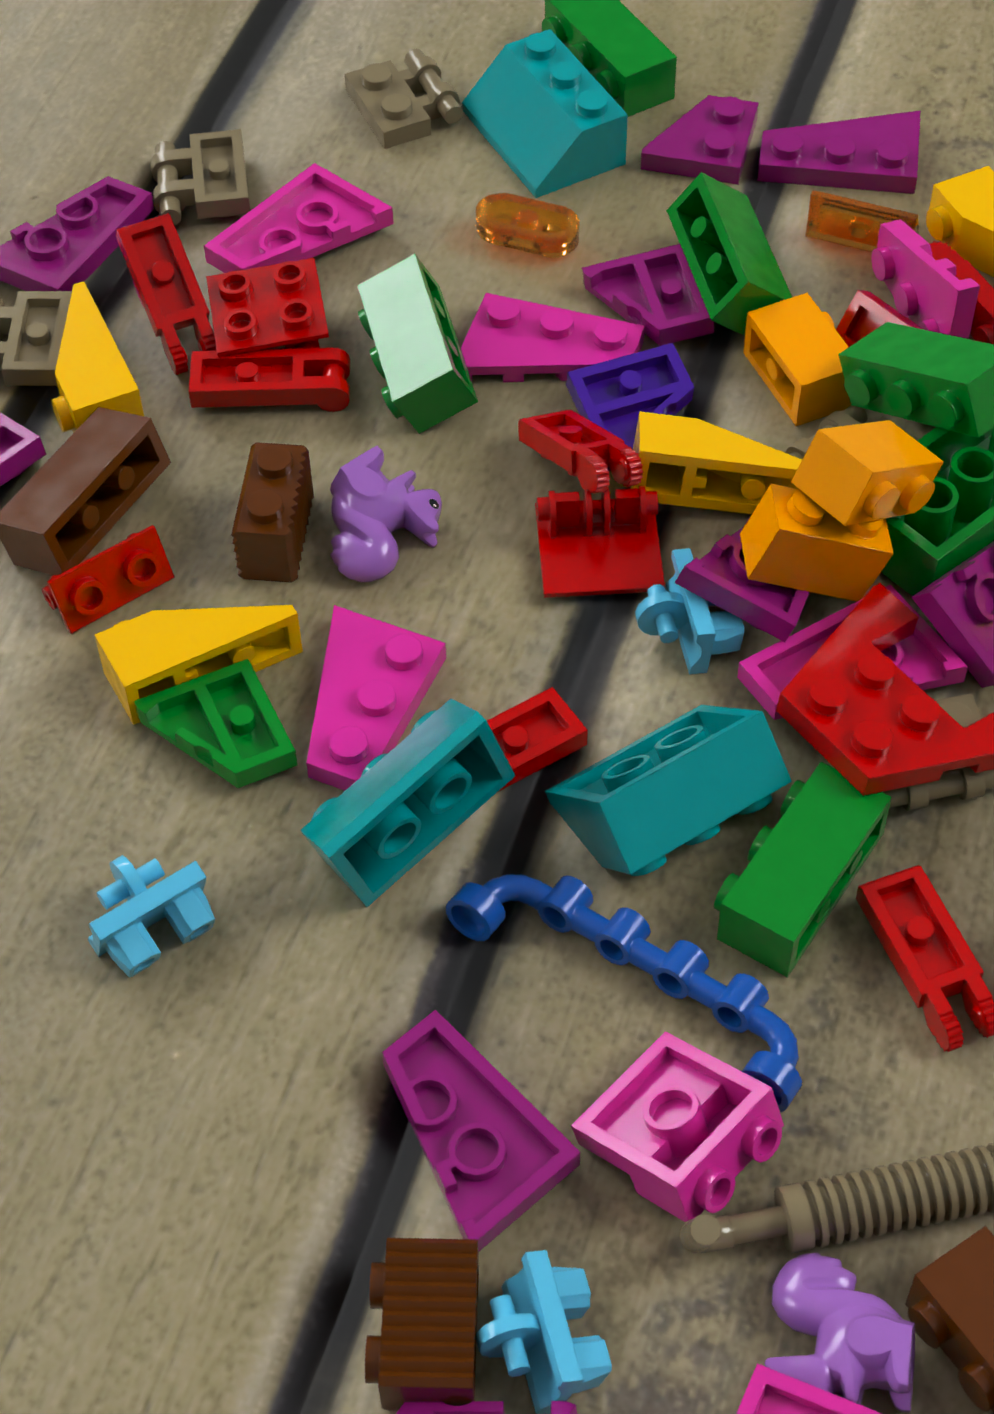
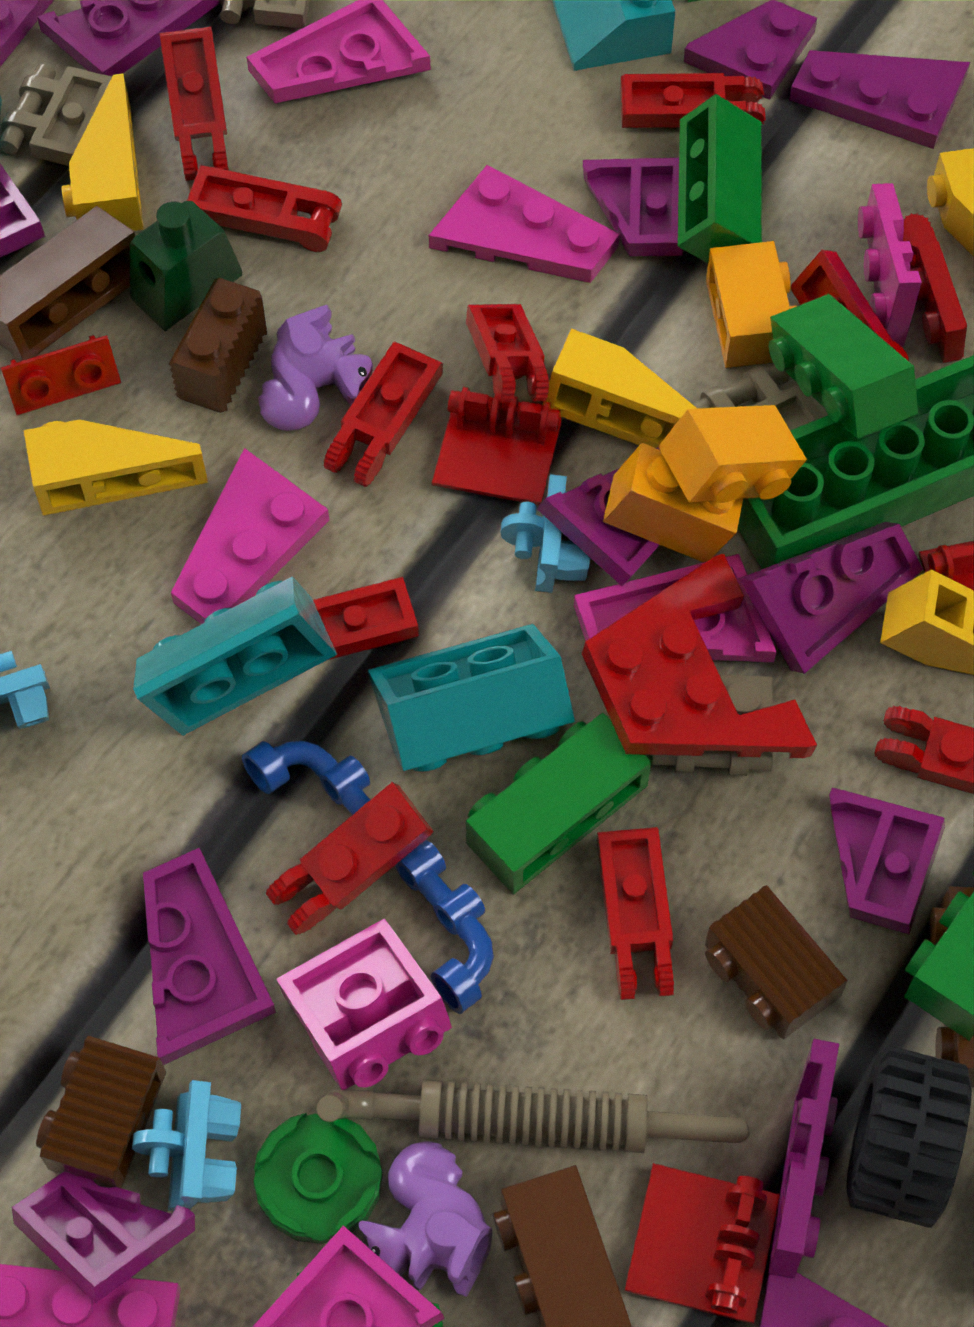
camera: 15 degrees right, 10 degrees up
green wing [134,659,298,788] -> none
red hinge [206,258,329,357] -> none
brick [357,253,478,434] -> none
clear orange plate [475,193,580,258] -> none
dark purple wing [566,343,695,471] -> none
clear orange slope [806,190,919,252] -> none
none -> dark green torso [130,201,243,331]
none -> green tile [254,1113,383,1244]
none -> red hinge [266,782,434,935]
none -> red hinge [323,342,443,487]
none -> red hinge [620,73,766,128]

